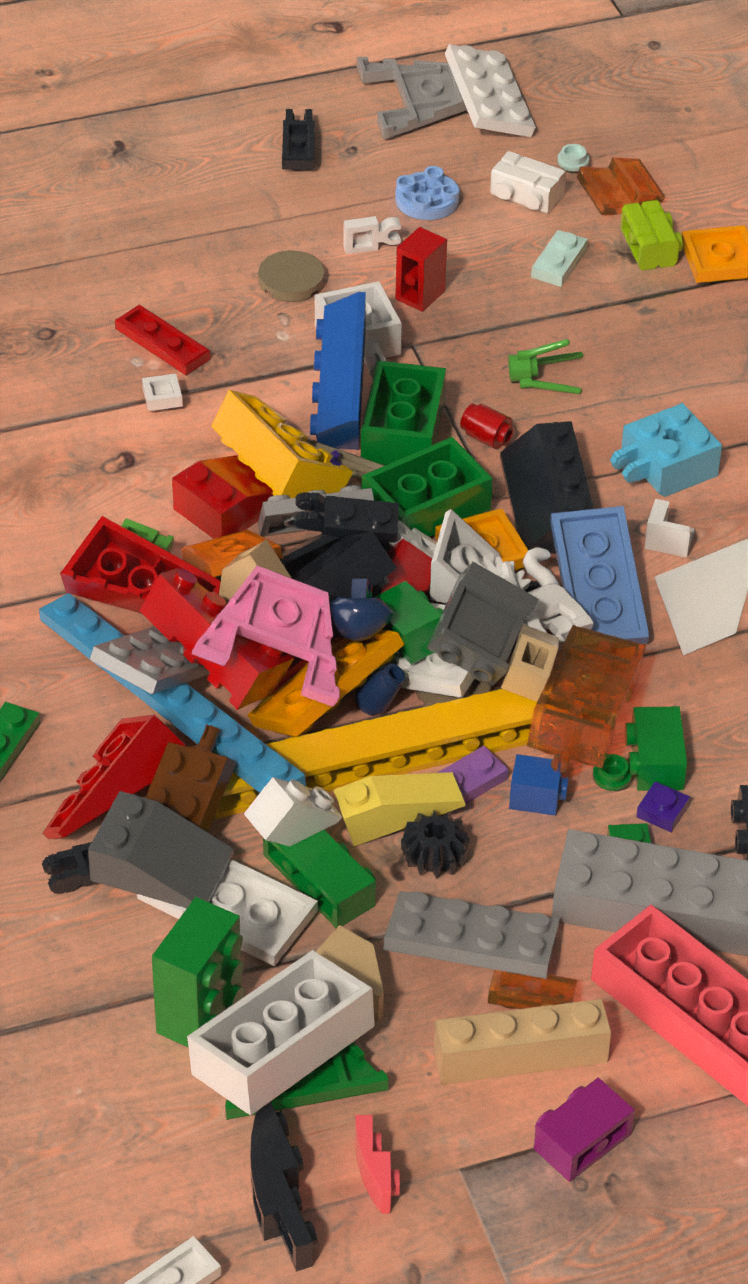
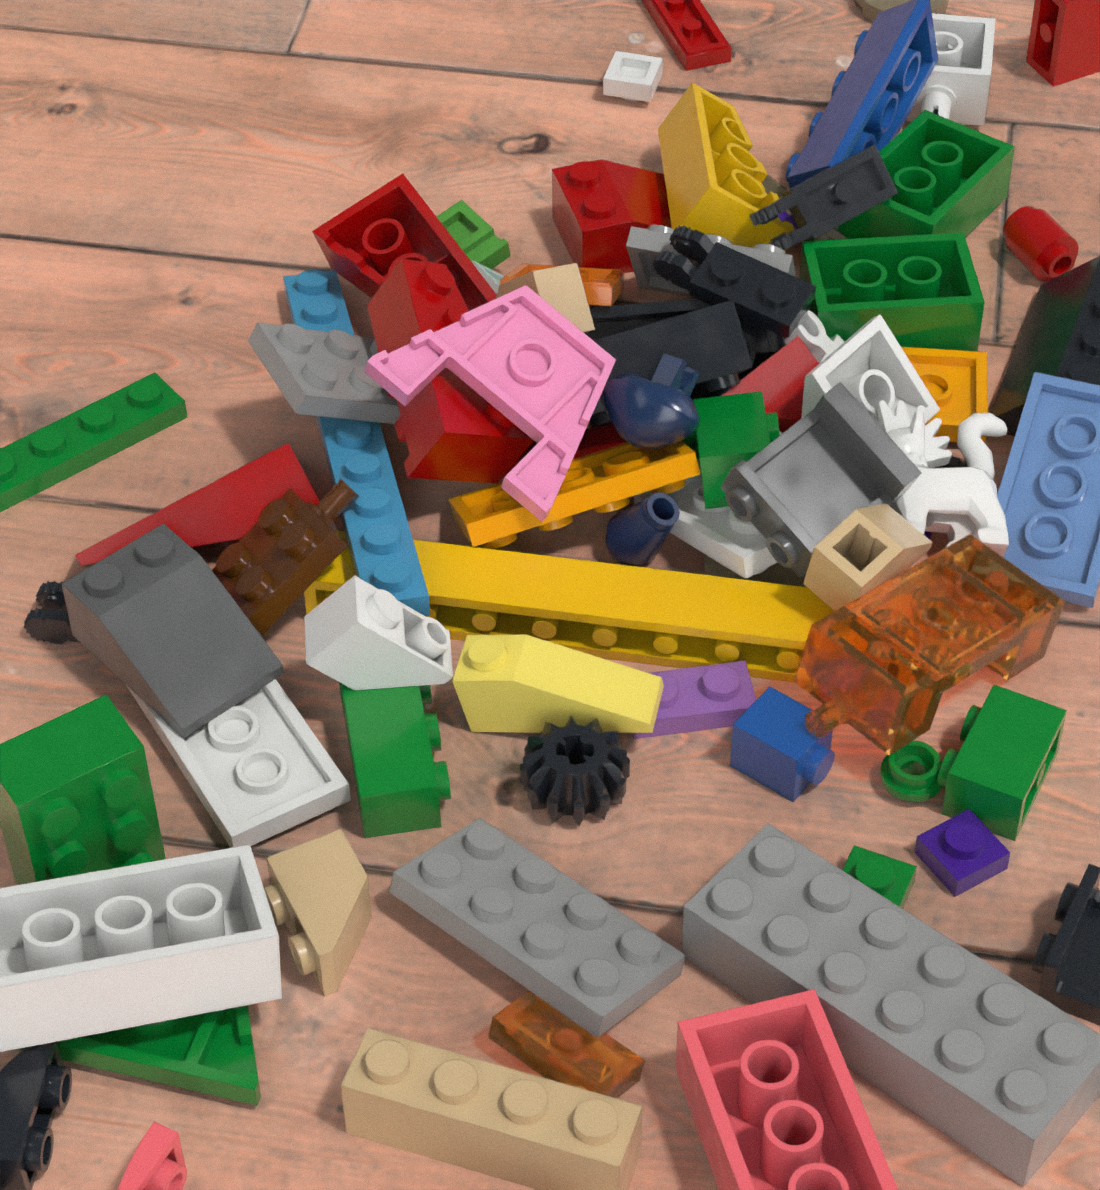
camera: 30 degrees right, 0 degrees up
none -> black hinge [749,144,898,250]

